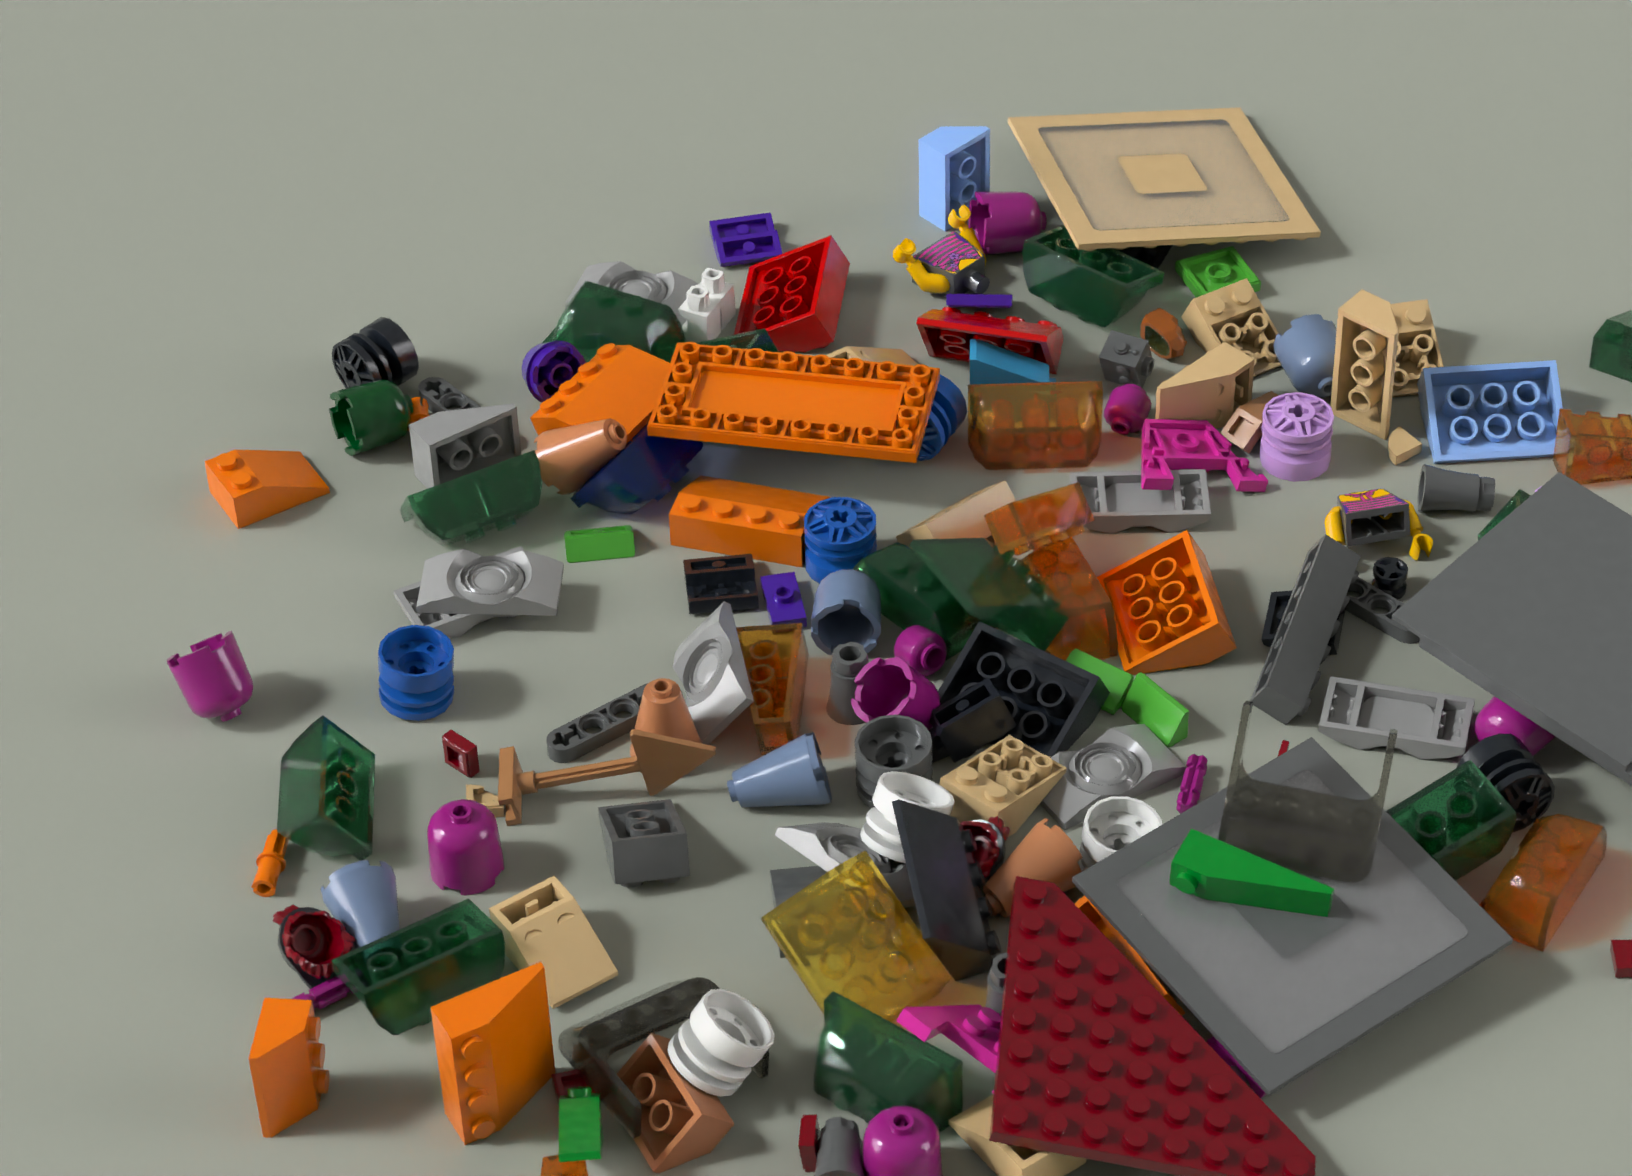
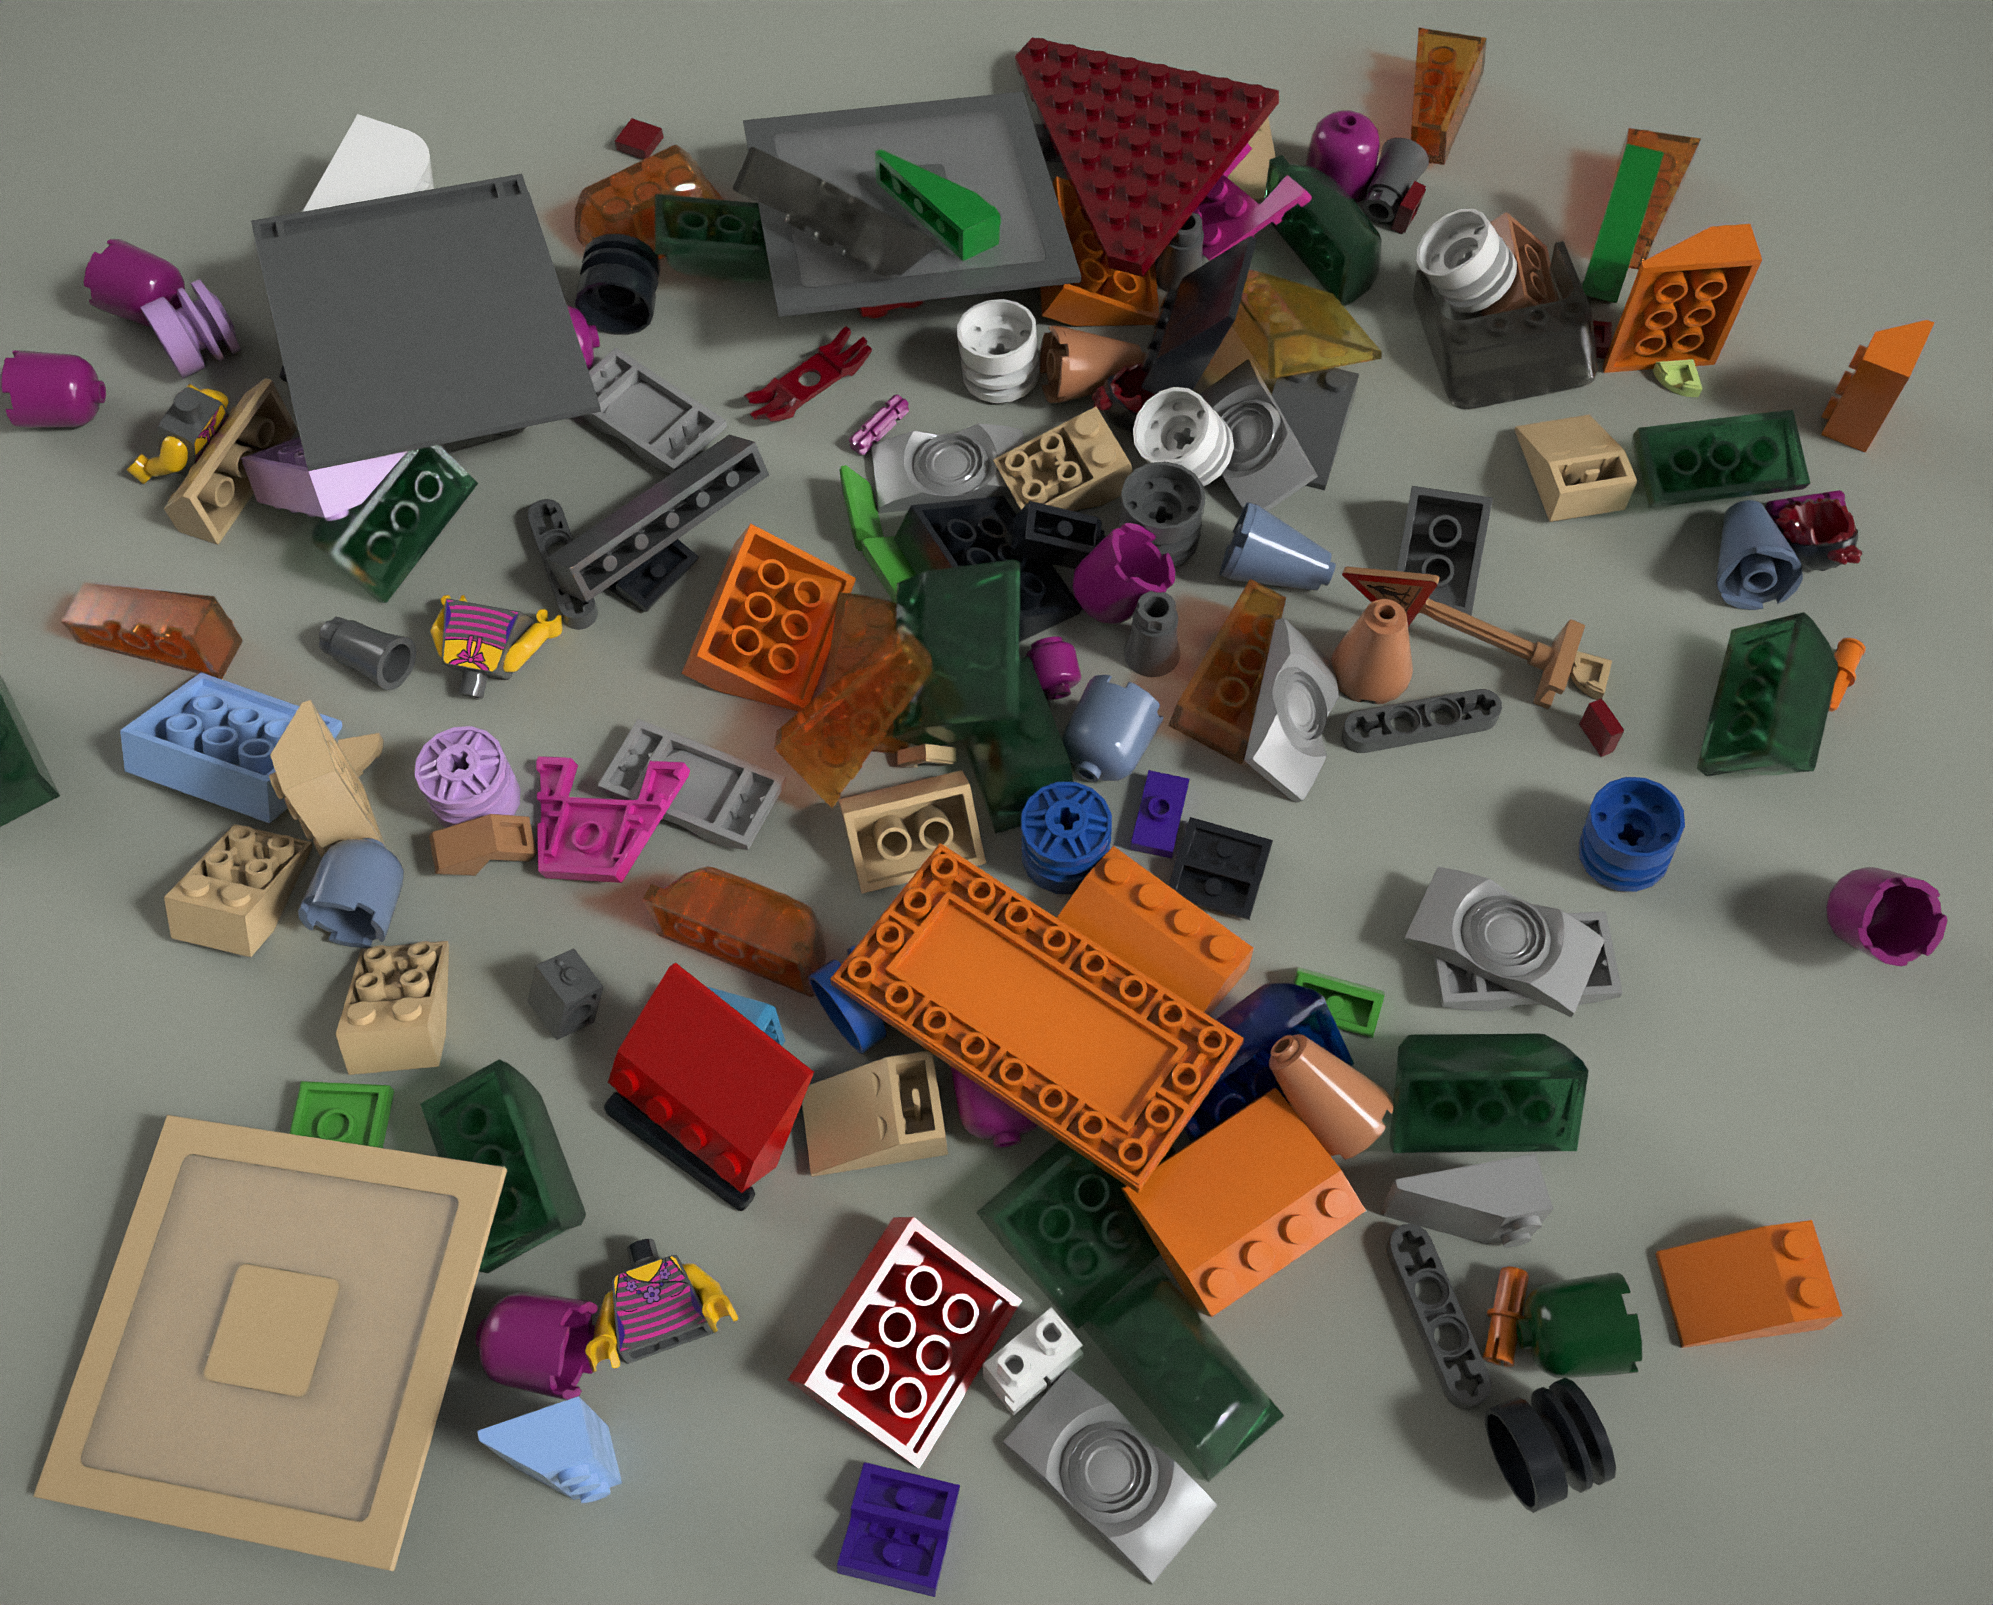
camera: 155 degrees left, 20 degrees up
magenta cylinder [427,799,505,896] -> none
dark purple cone [522,341,586,402] -> none
dark purple tile [946,294,1013,308] -> none
magenta head [1103,384,1152,435] -> none
dark orange rock [1140,308,1187,359] -> none
tan slope [1155,342,1254,429] -> none
black wheel [1372,557,1408,600] -> none

